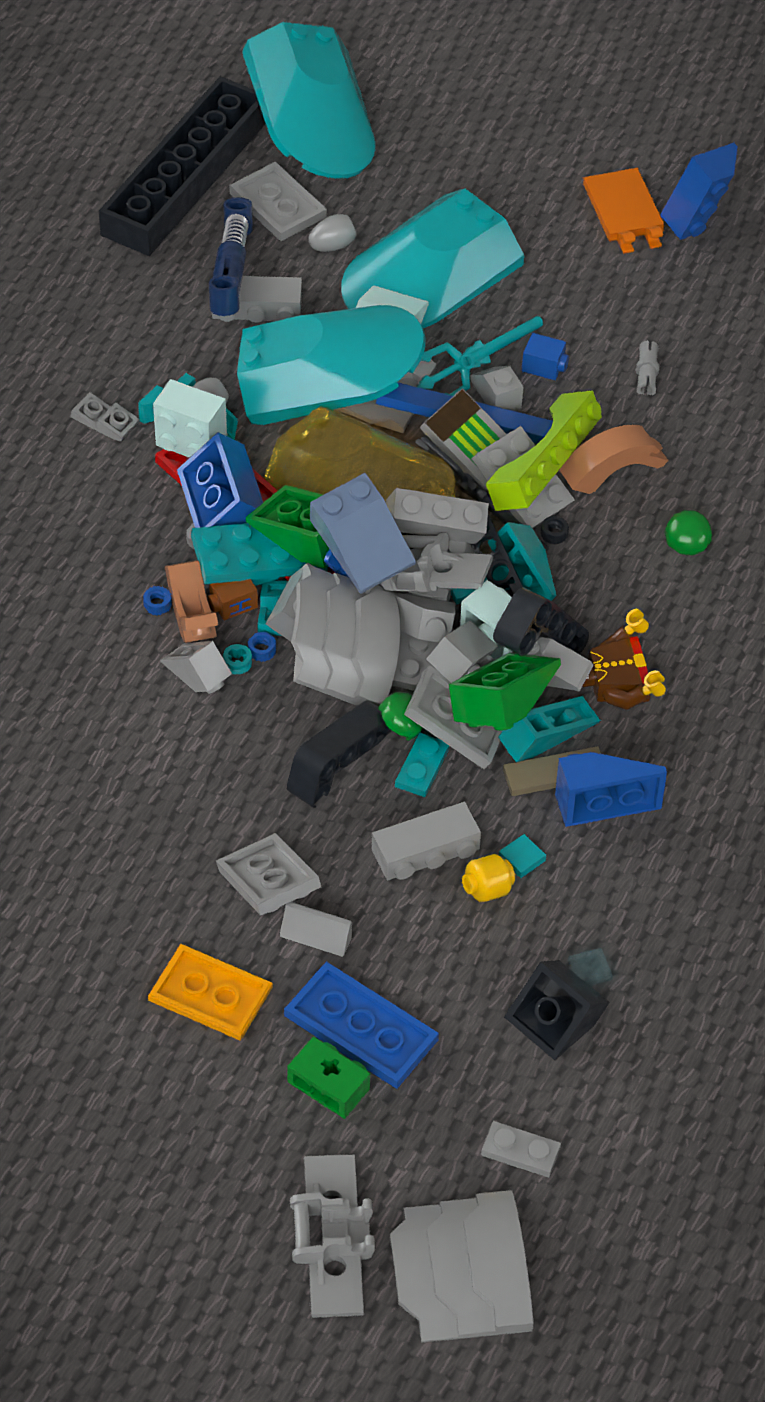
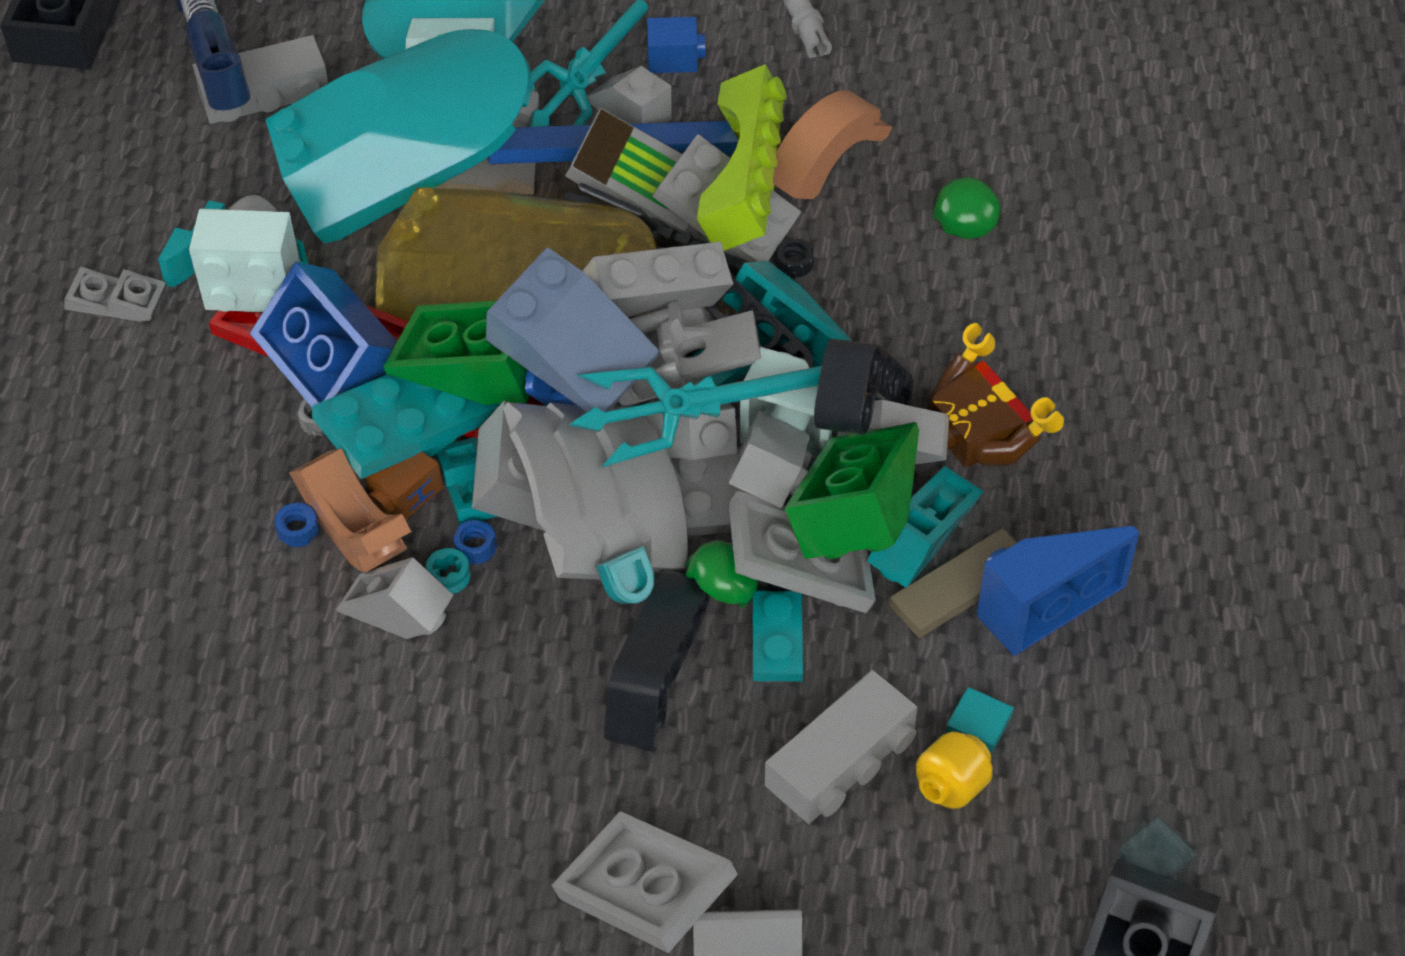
camera: 20 degrees left, 0 degrees up
none -> teal piece [569,366,822,468]
none -> teal tile [596,546,655,604]

